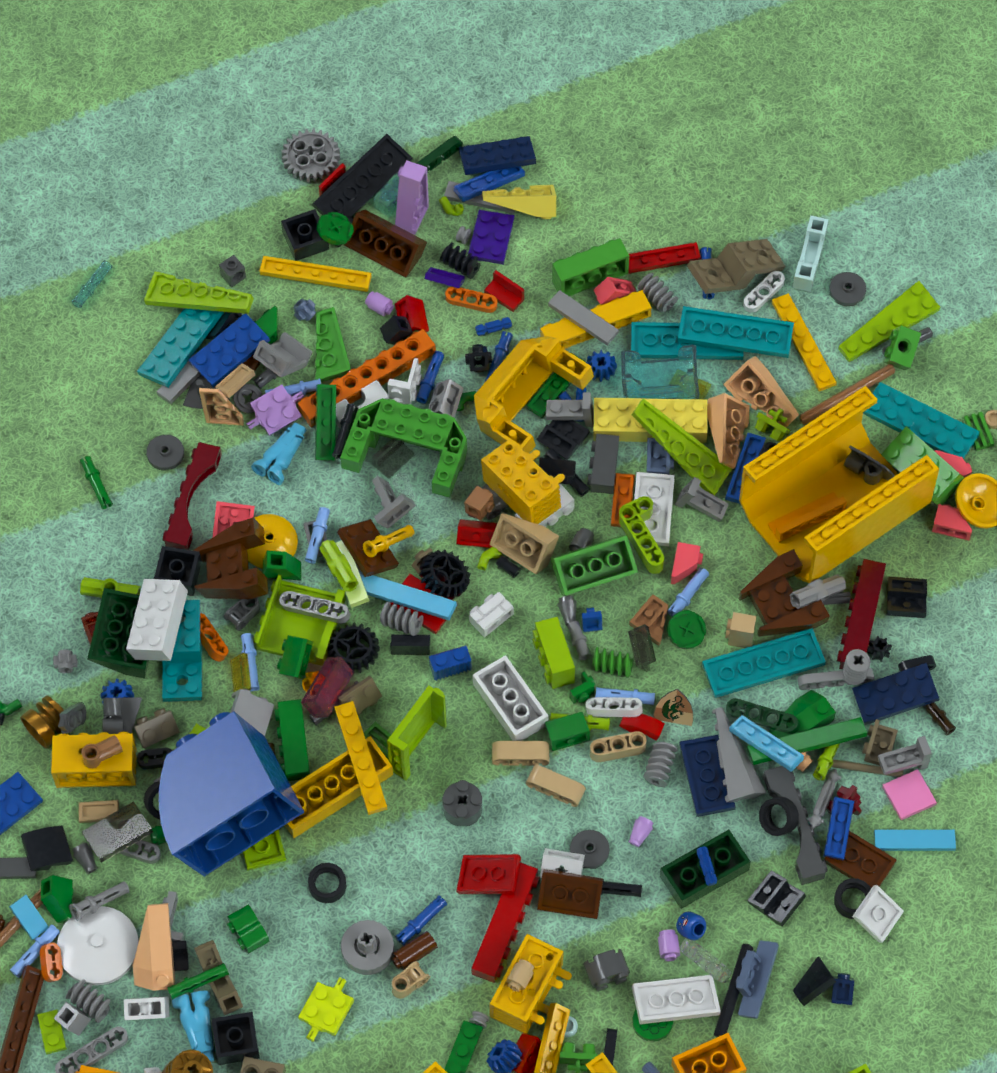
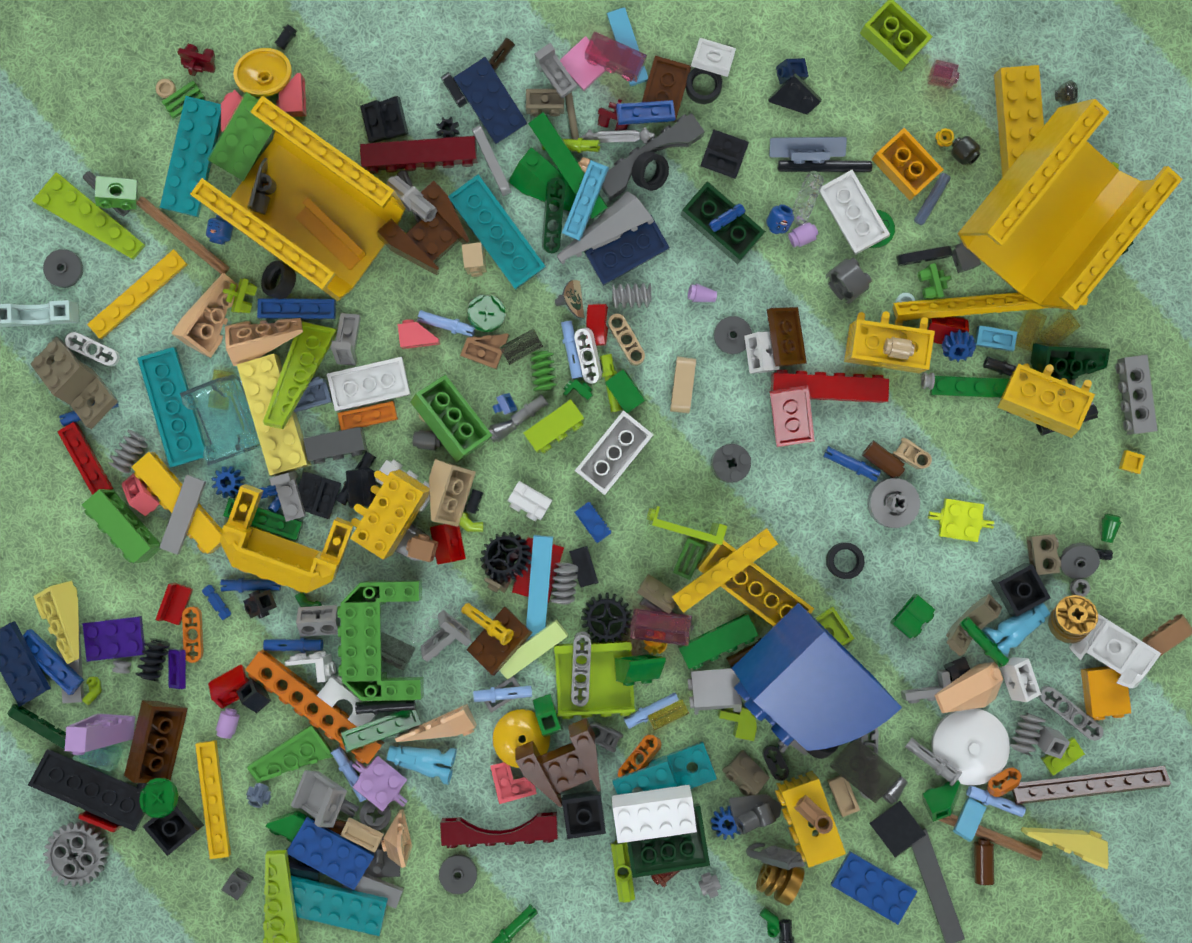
camera: 110 degrees left, 25 degrees up
lime piece [319,540,359,592] -> none
tan beam [492,741,549,766] -> none
black pin [601,879,642,898] -> none
lime beam [619,496,664,574] -> none
teal plate [677,306,794,358] -> none
light grey piece [842,649,871,685] -> none
none -> light nougat wedge [395,704,477,742]
none -> clear pink brick [585,31,647,82]

